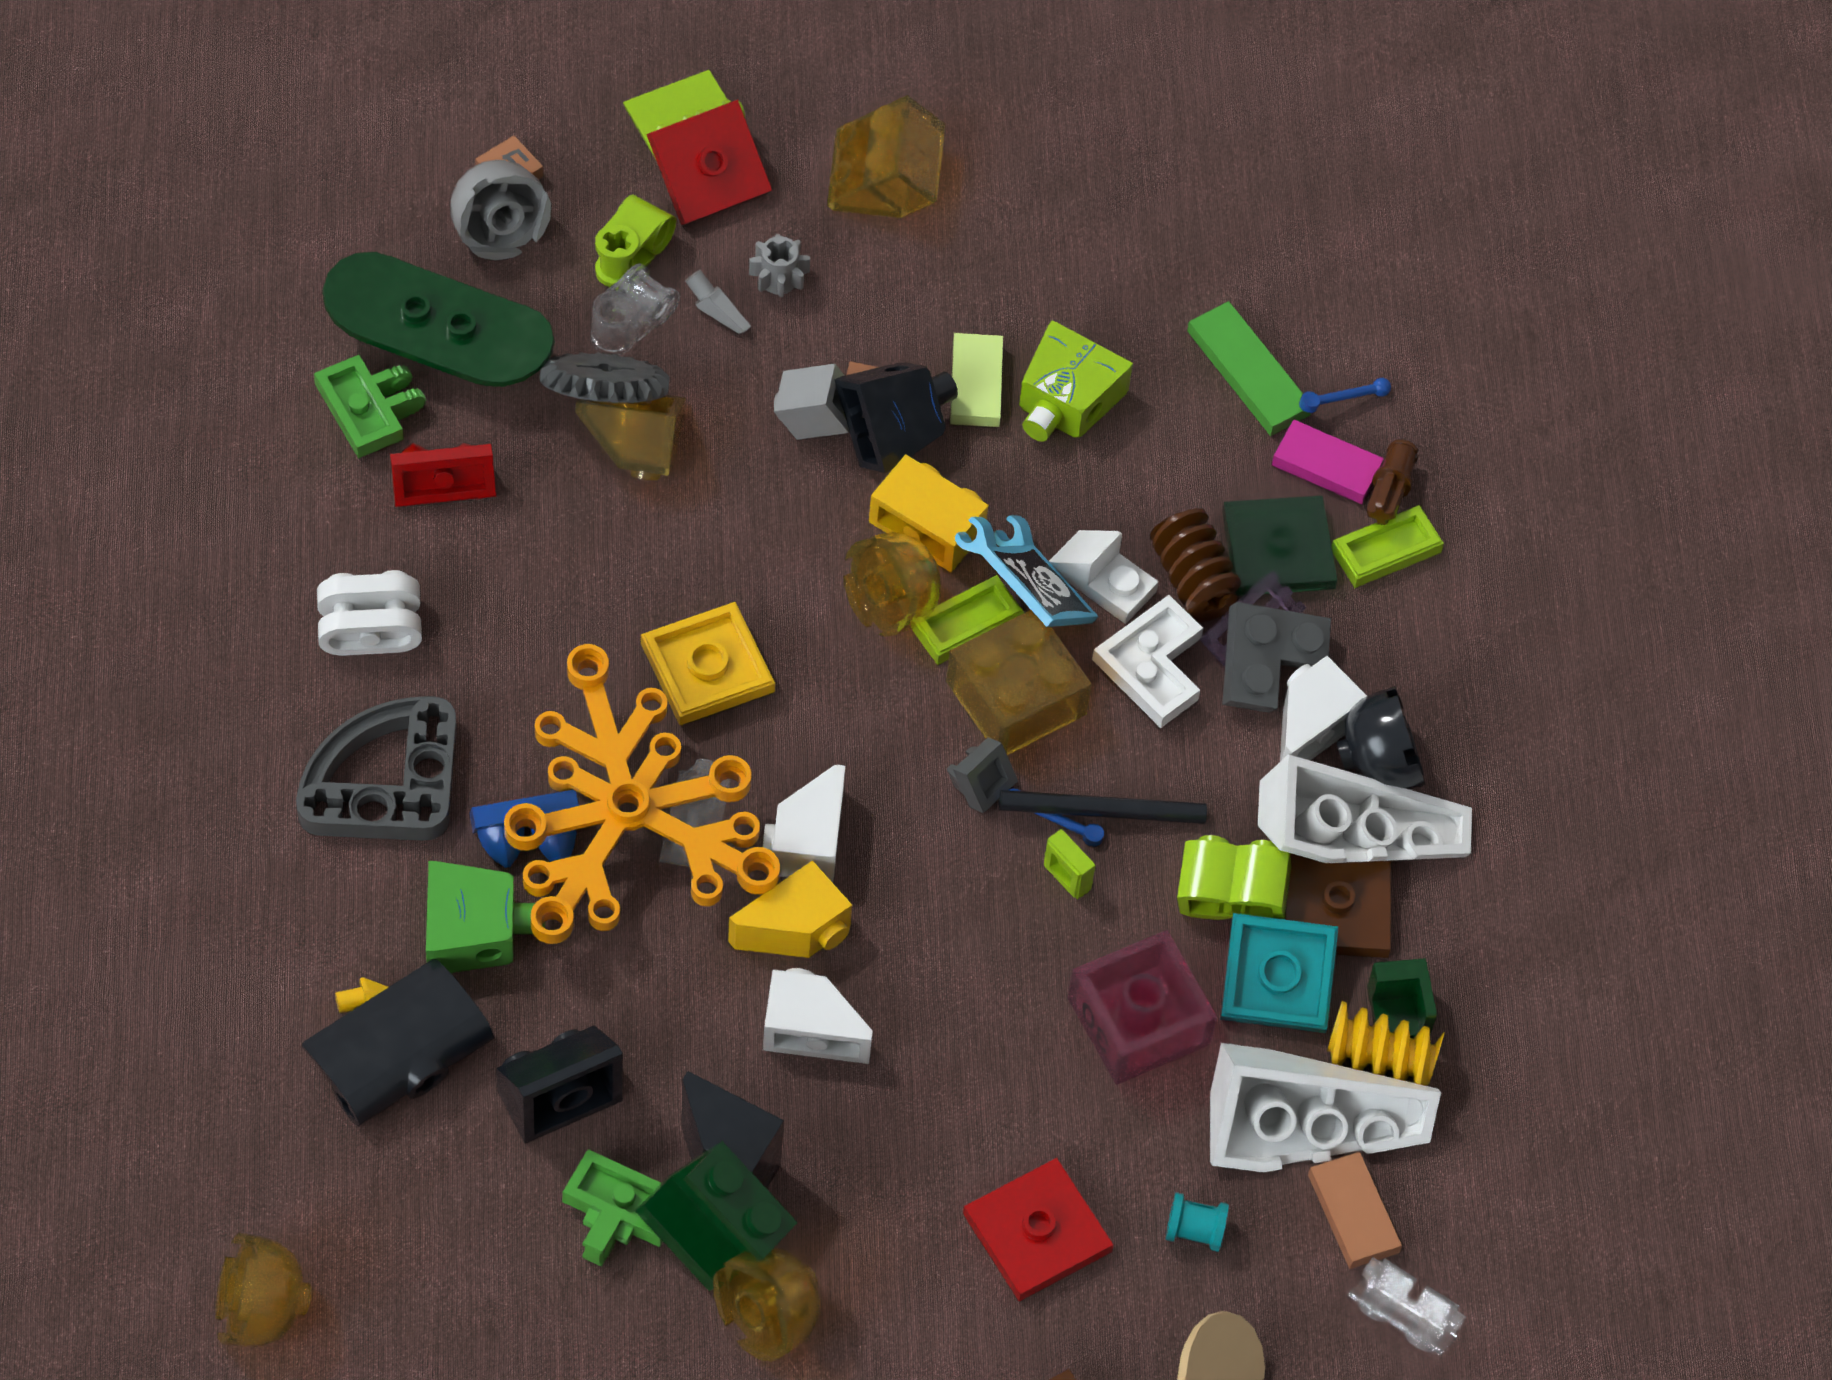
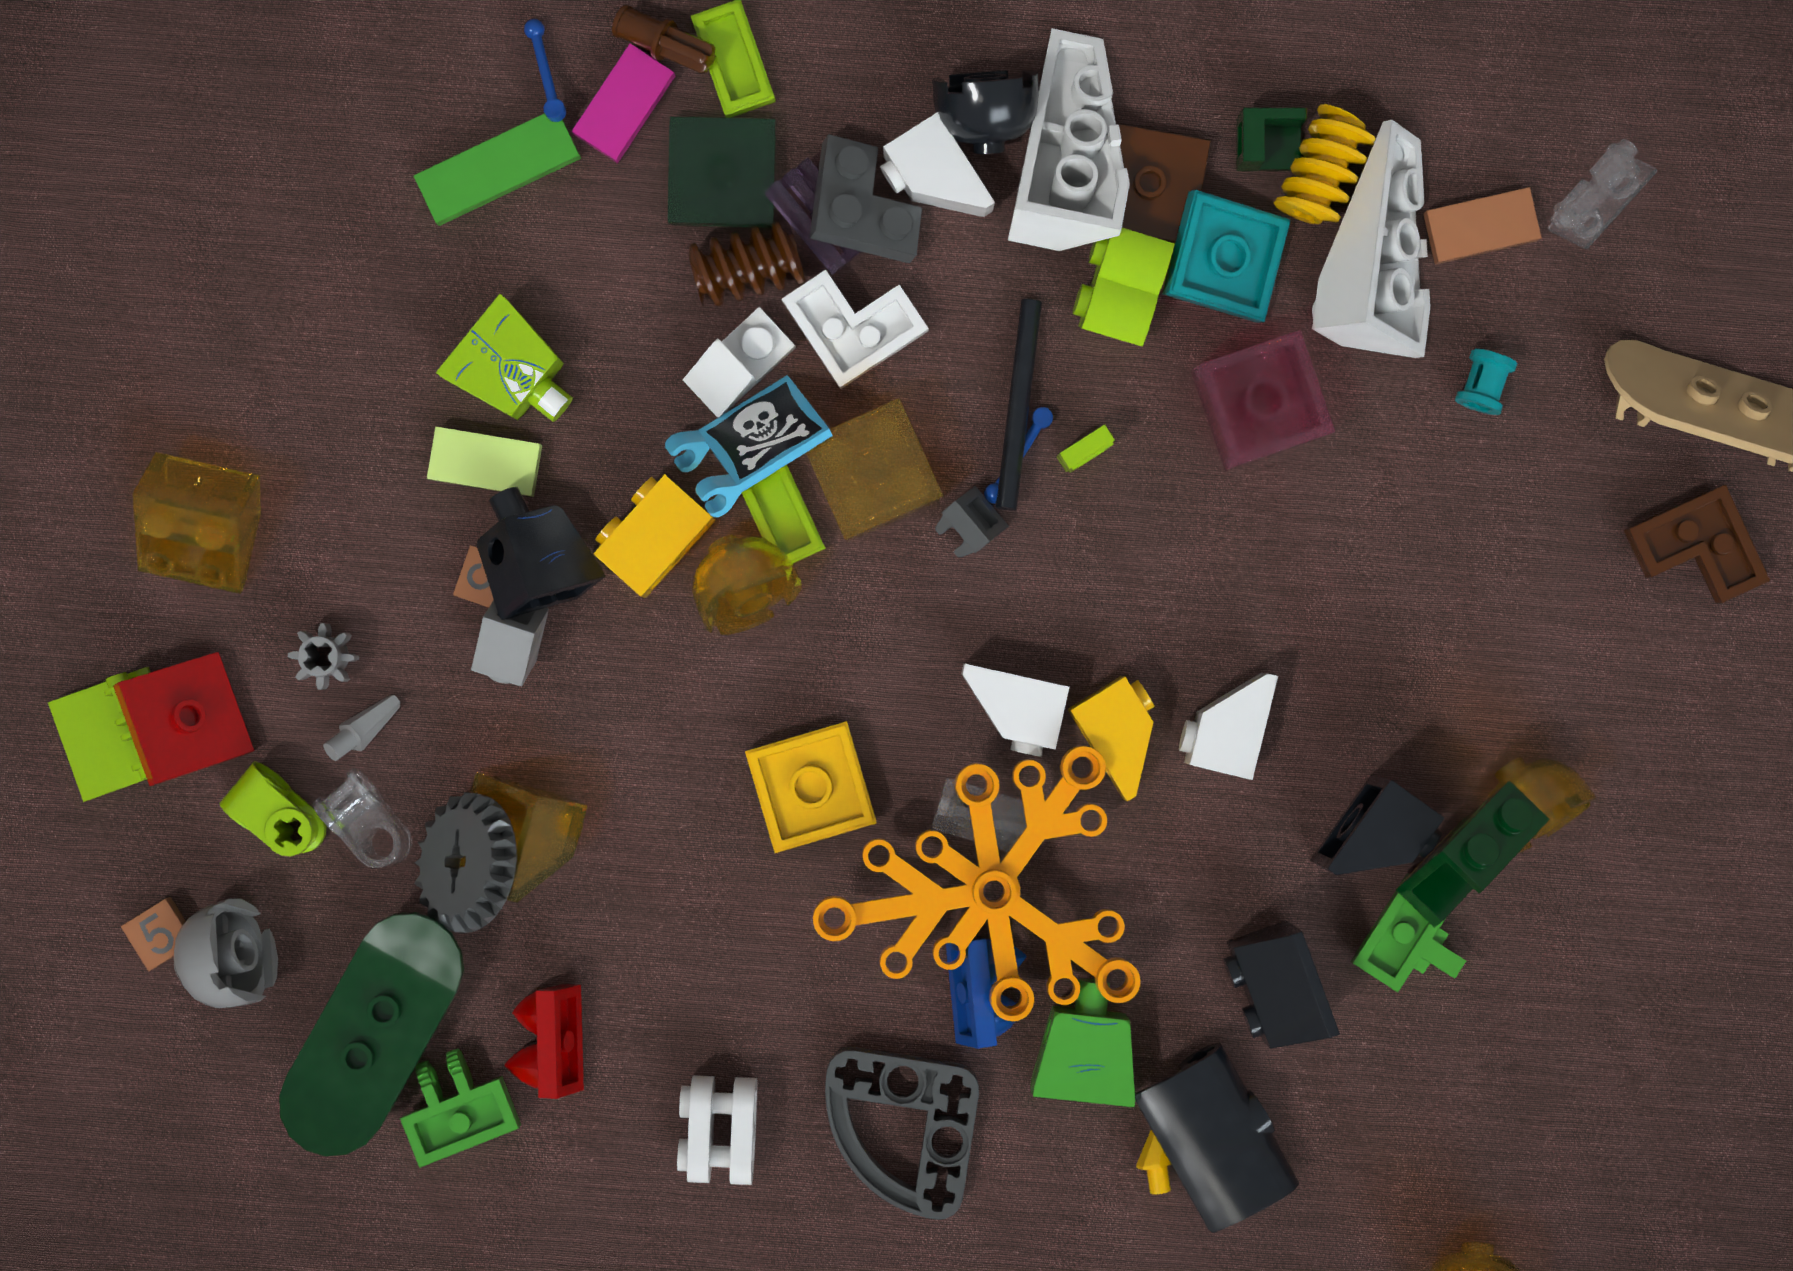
camera: 80 degrees left, 30 degrees up
red plate [963,1158,1114,1302] -> none

